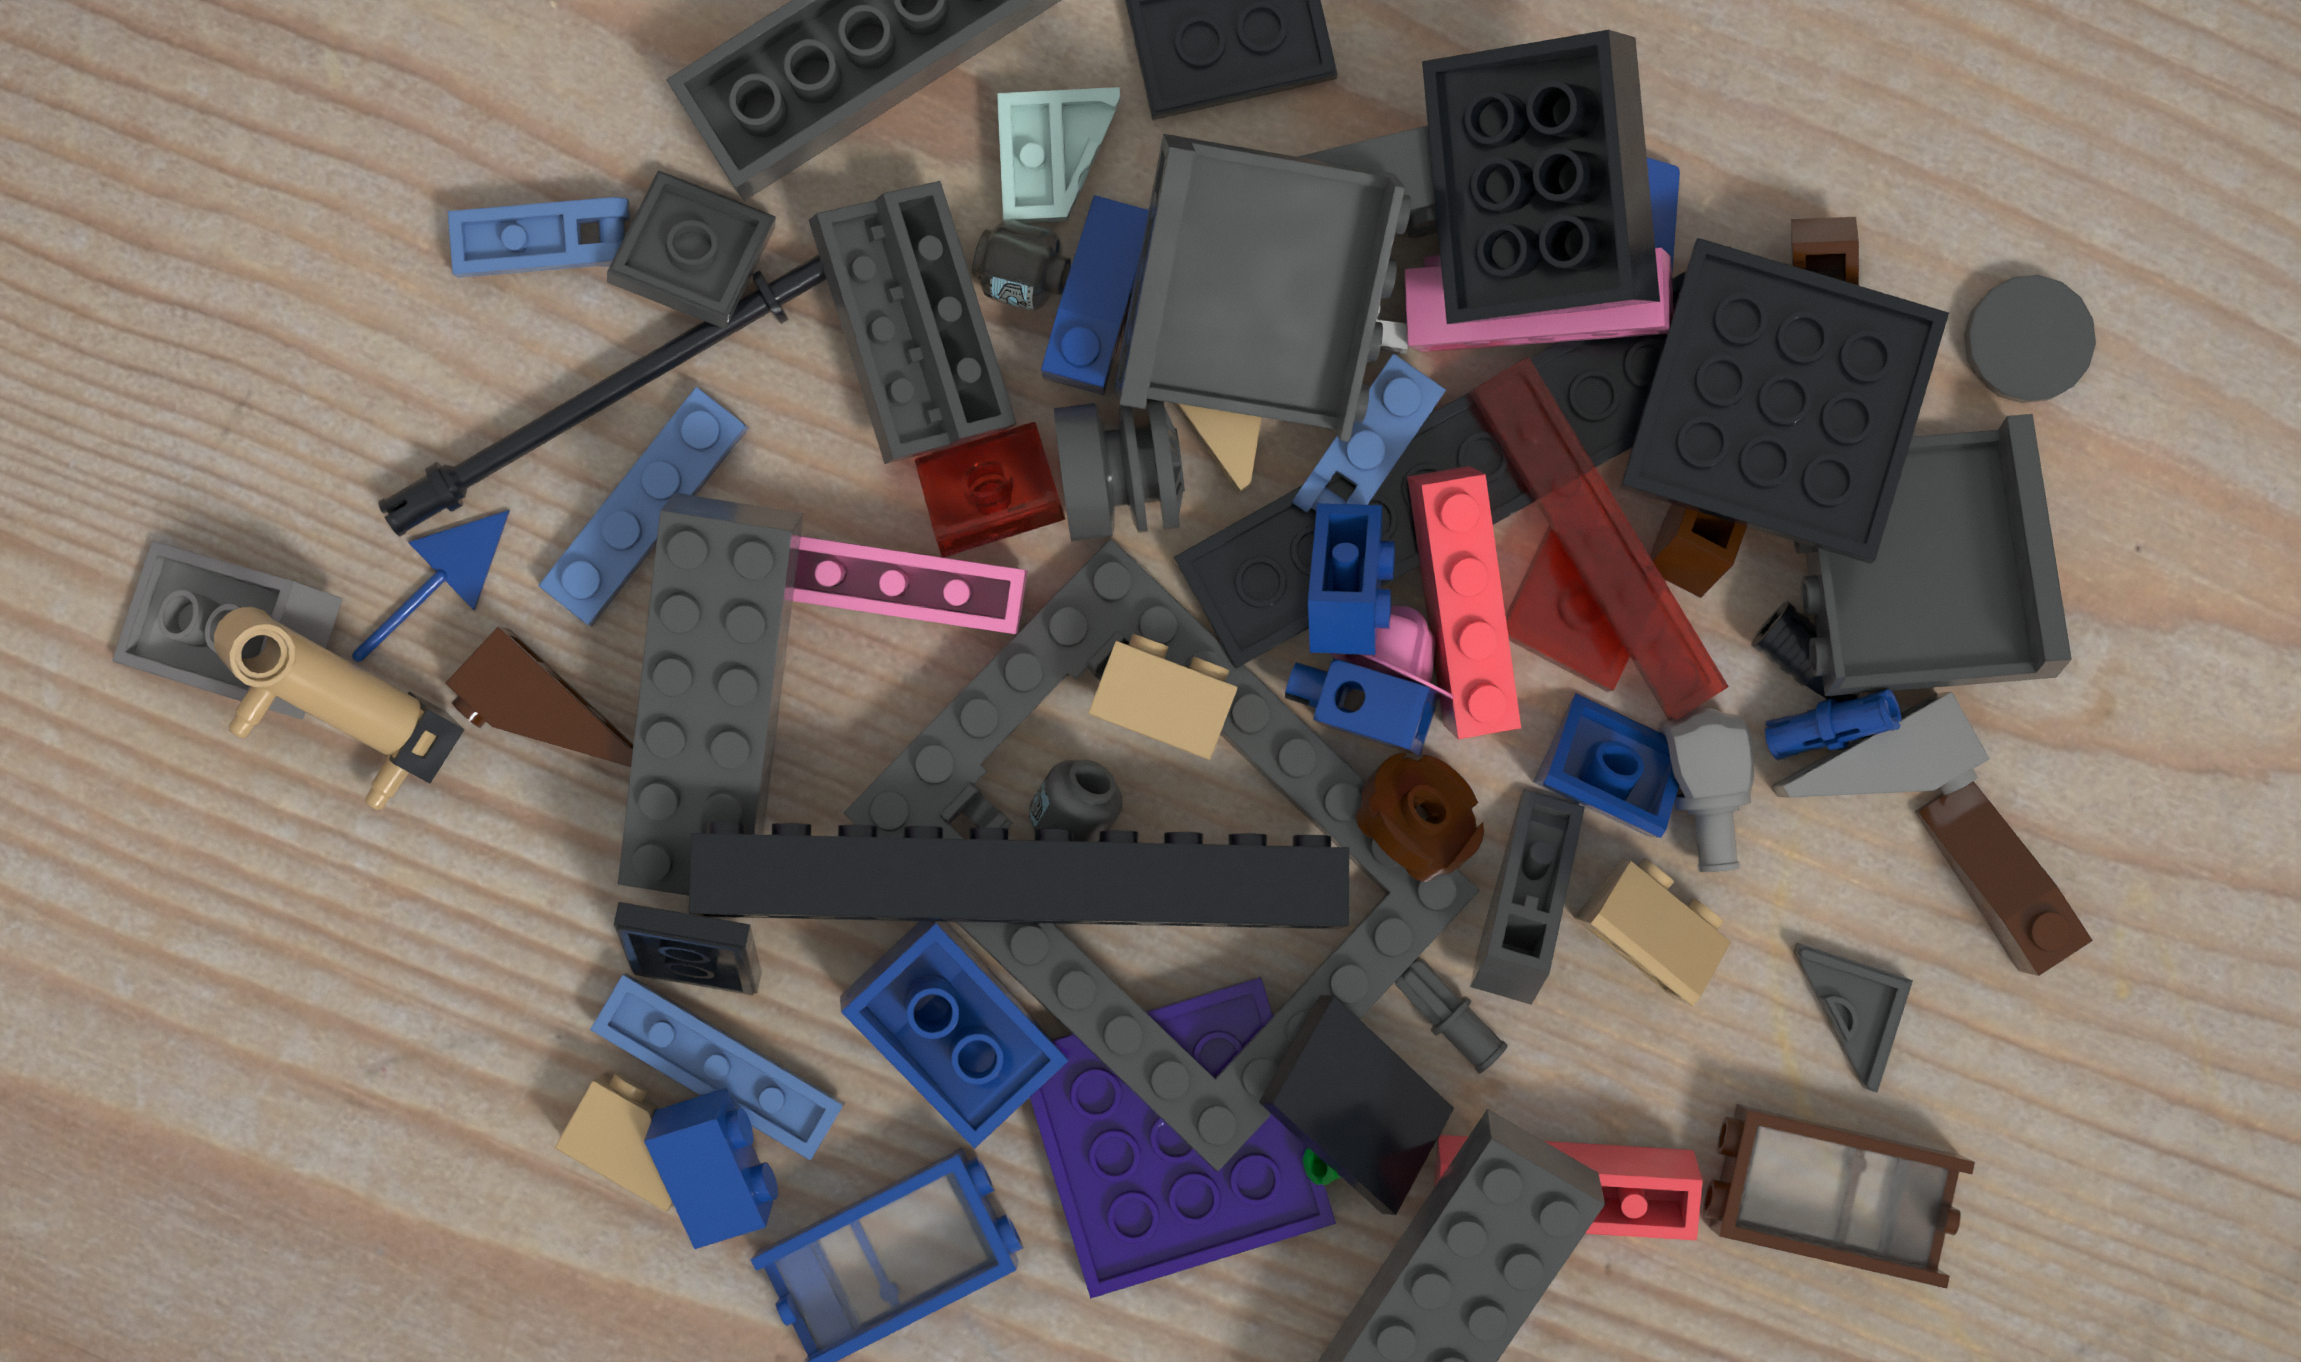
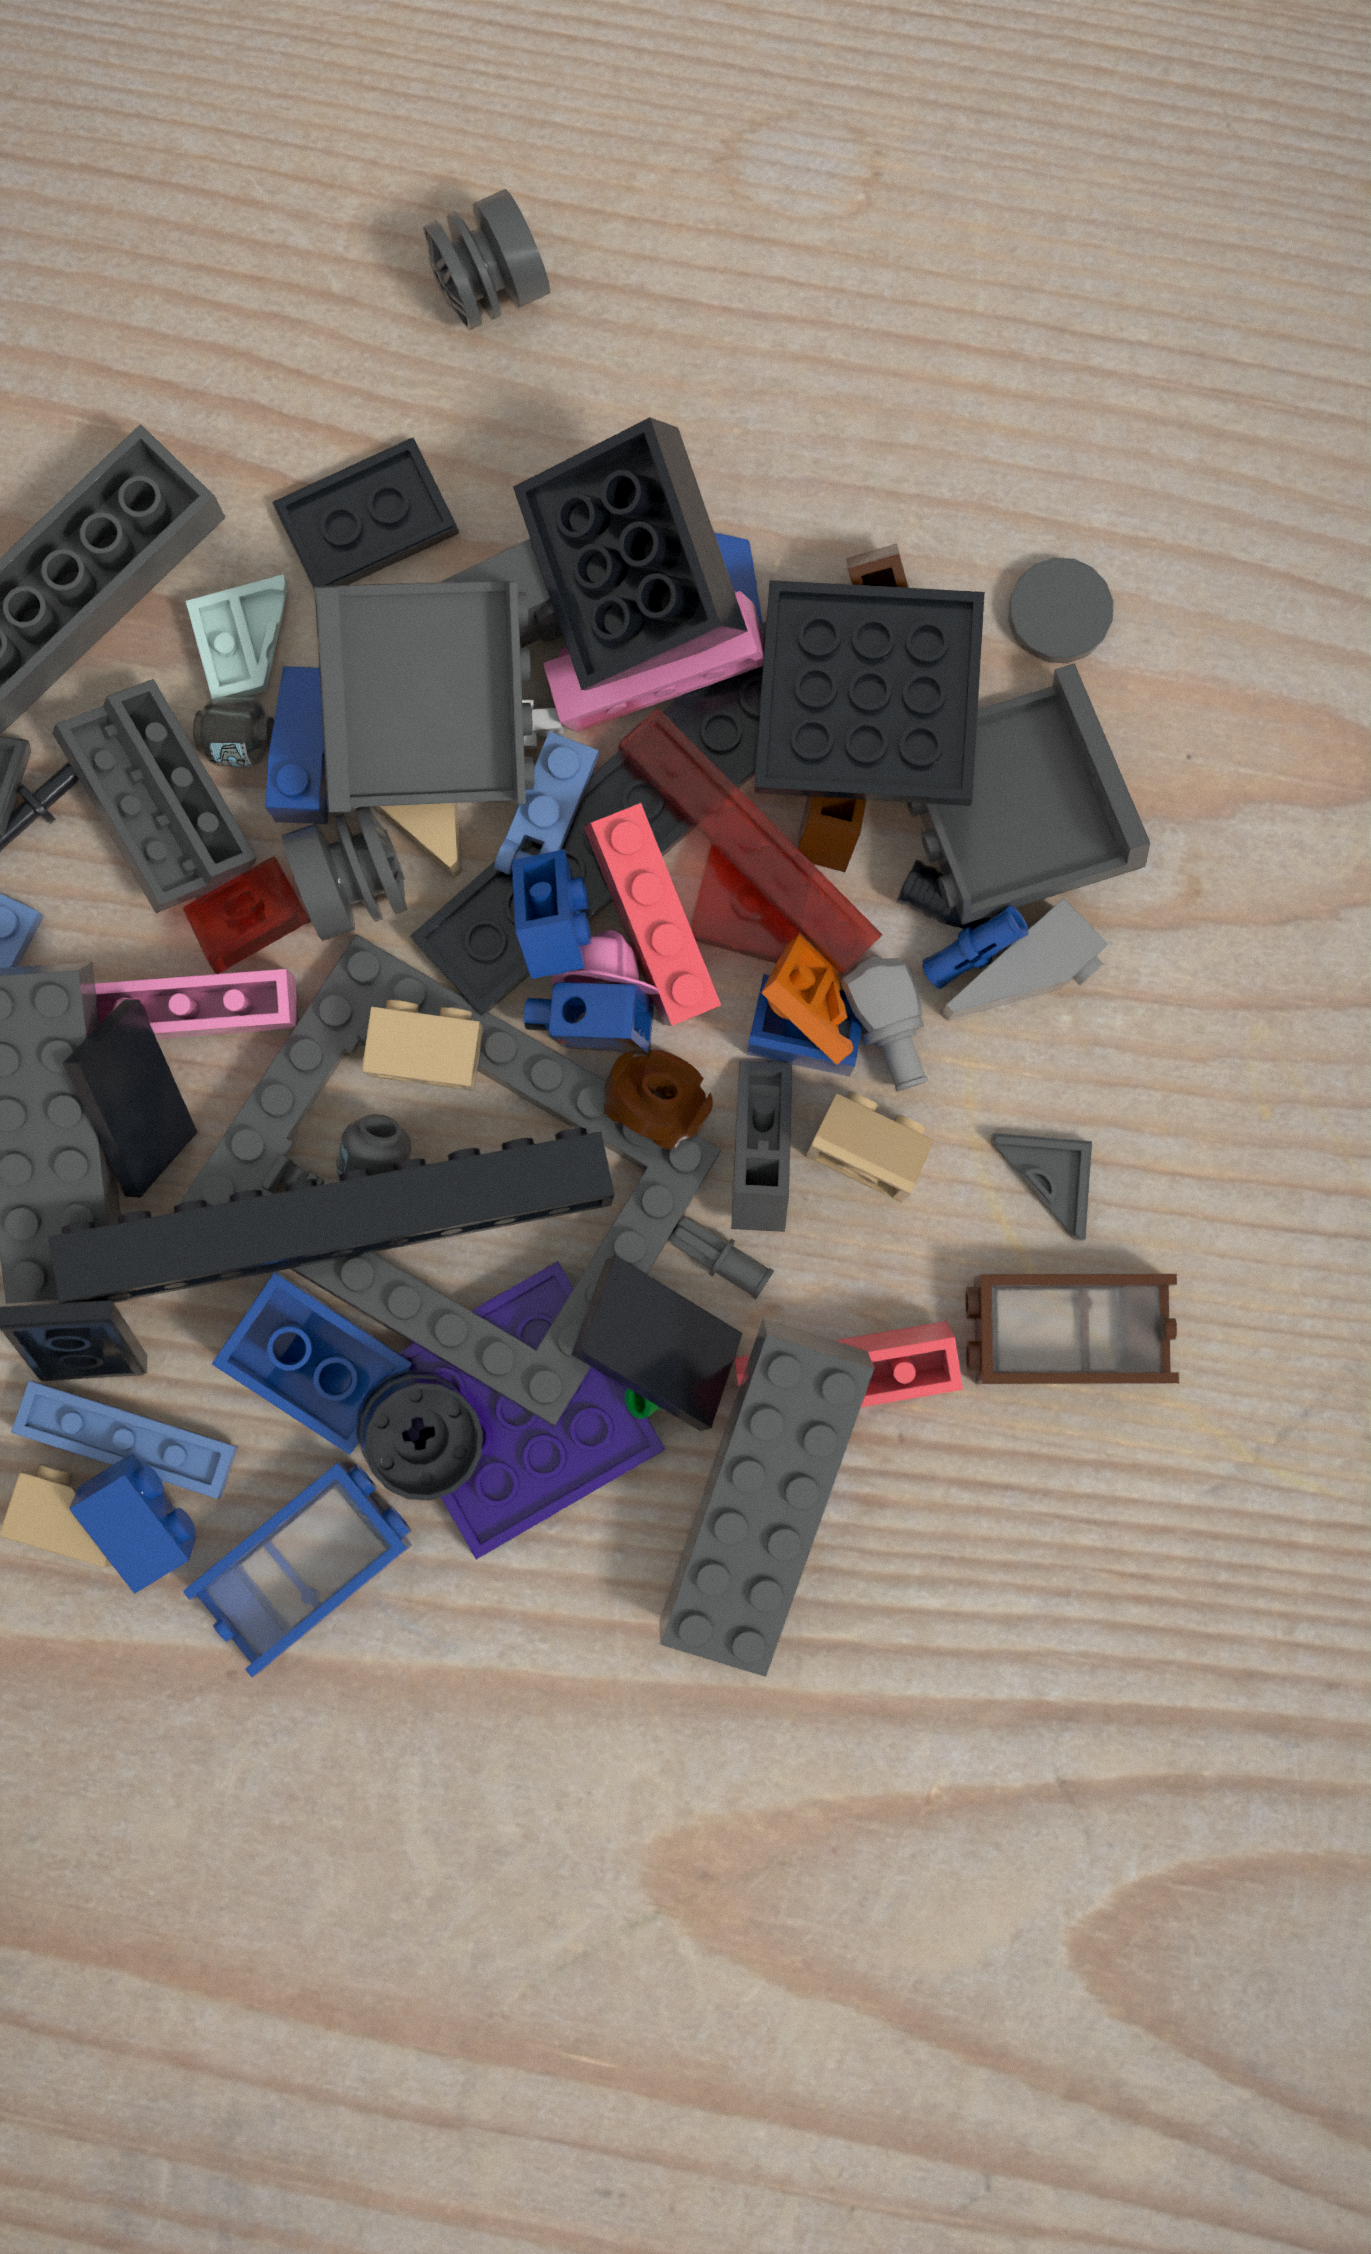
camera: 15 degrees left, 5 degrees down
reddish brown slope [1915,781,2093,976] -> none
none -> black tile [63,999,198,1198]
none -> black wheel [356,1369,483,1500]
none -> orange wing [761,934,853,1065]

